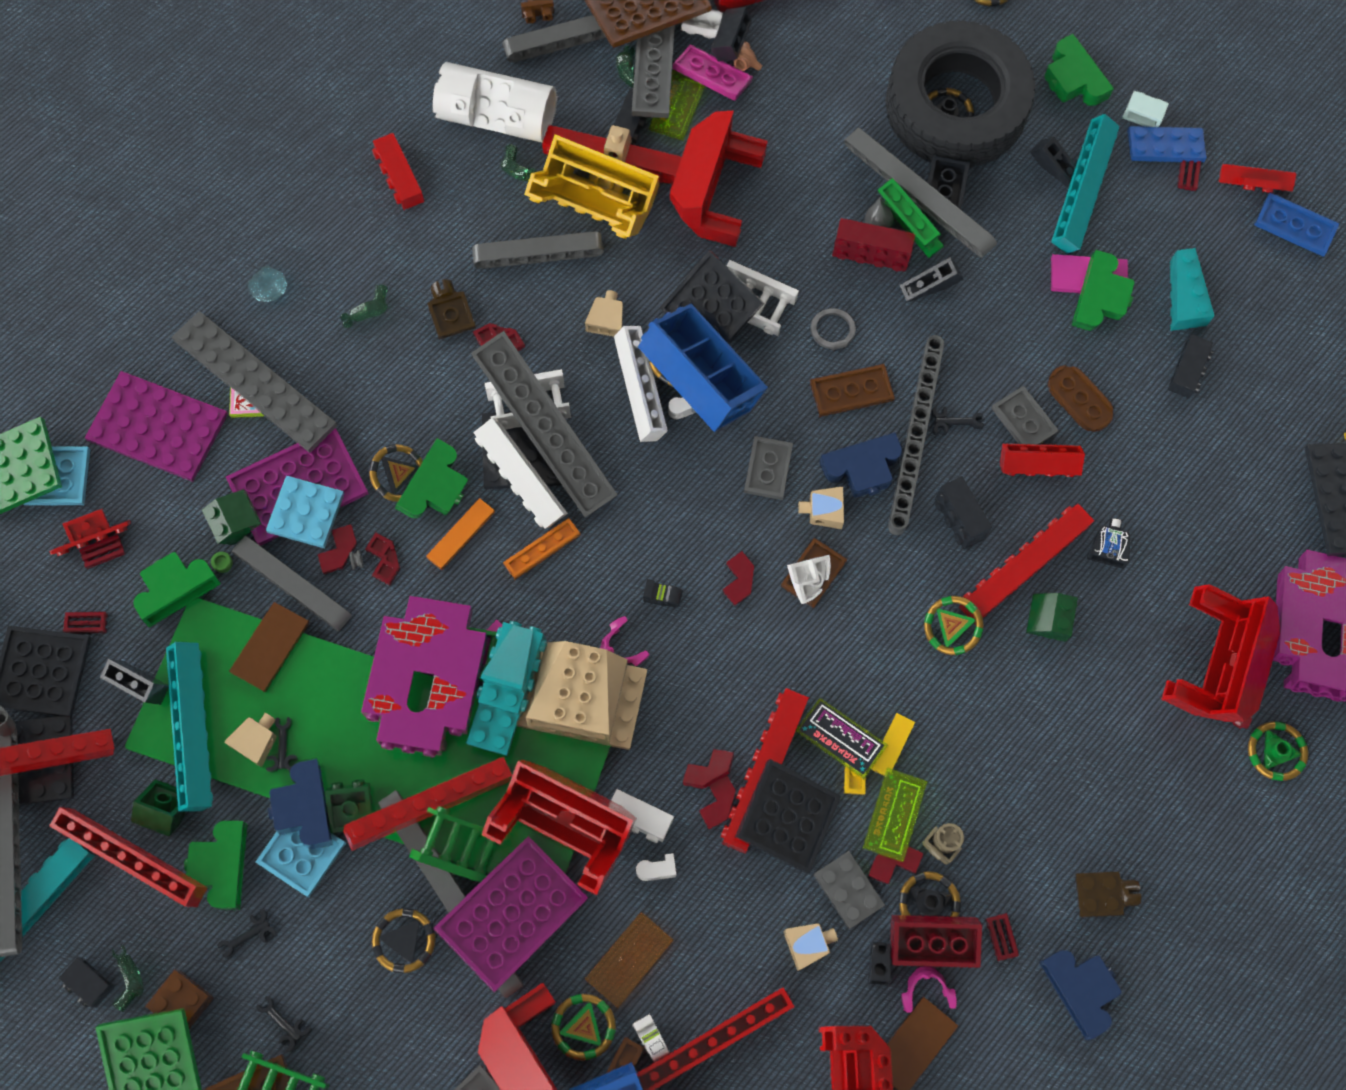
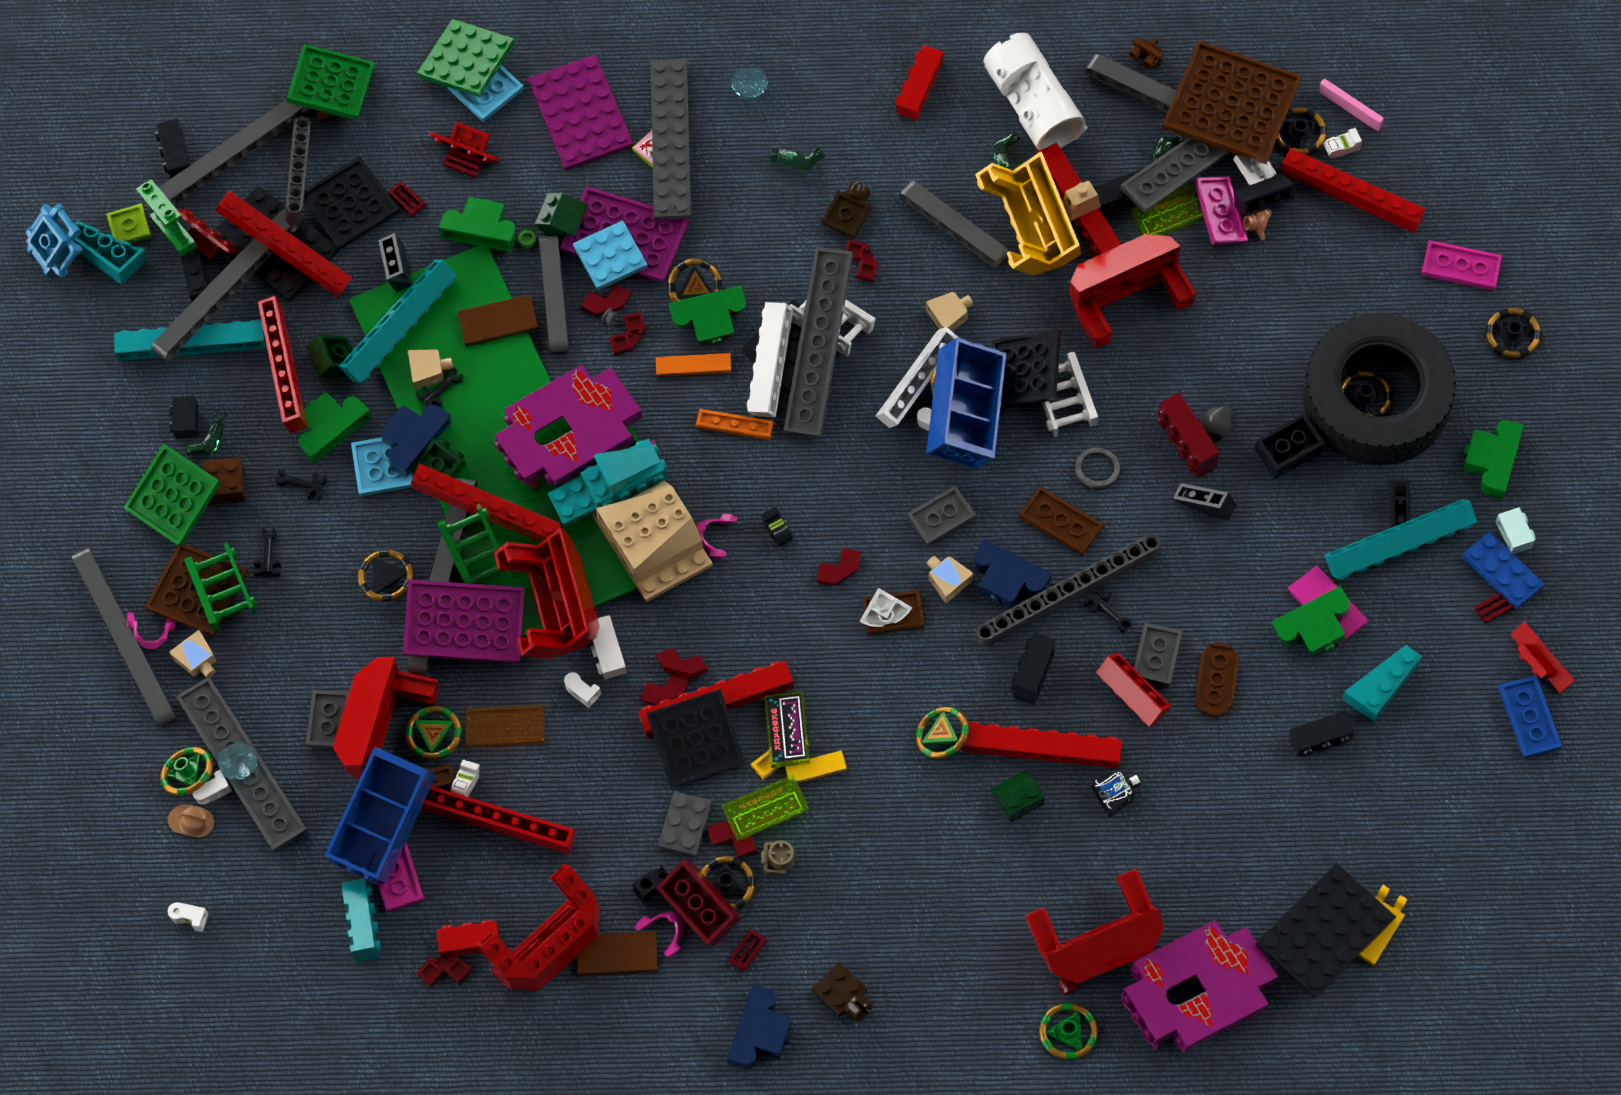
camera: 55 degrees right, 5 degrees down
torso [783,924,838,971] -> none
dark grey beam [844,128,997,258] -> none
green fence [878,178,944,258] -> none

